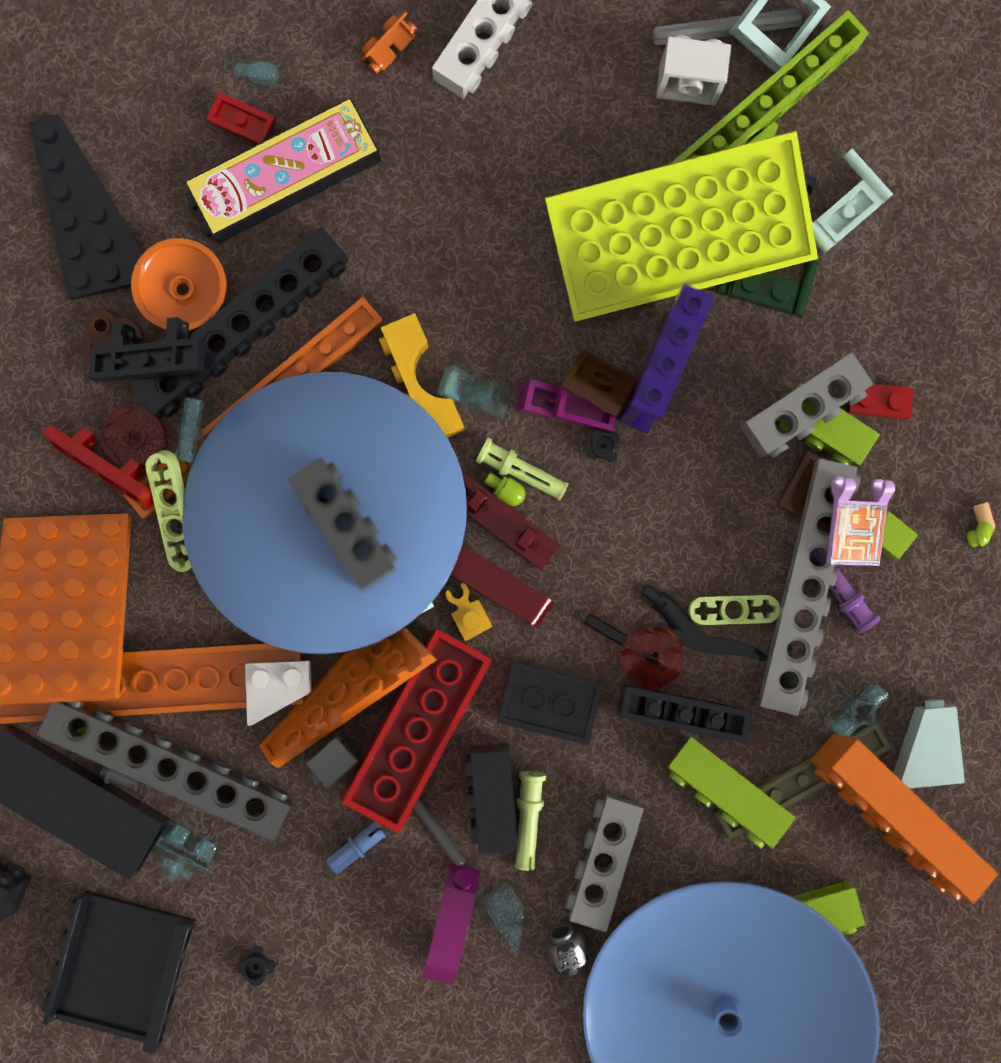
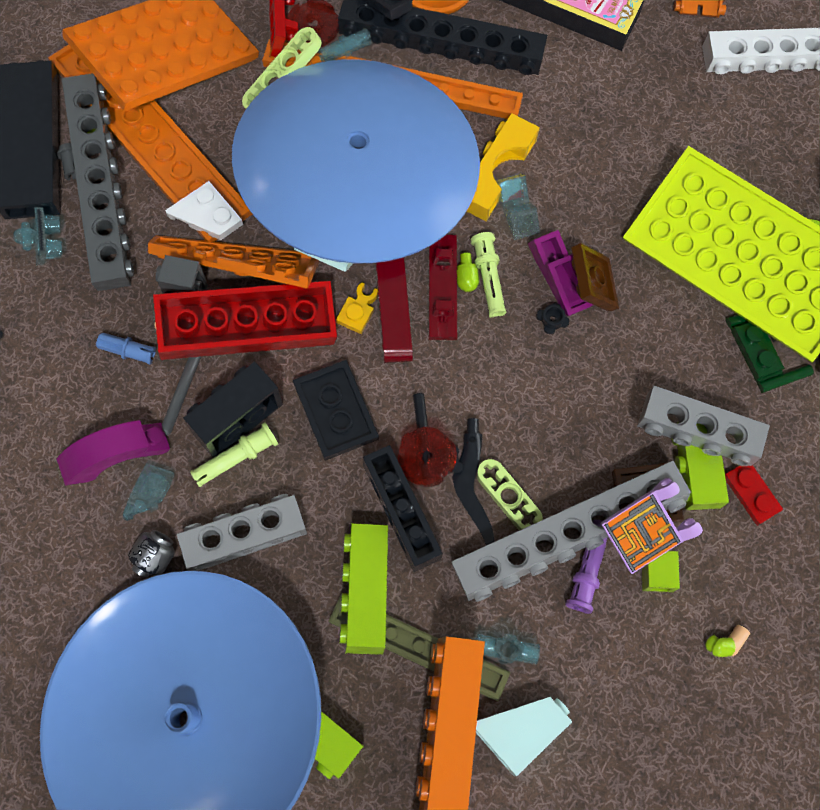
camera: 55 degrees right, 15 degrees down
dark grey brick [288,457,398,592] -> none
dark purple panel [619,283,715,434] -> none

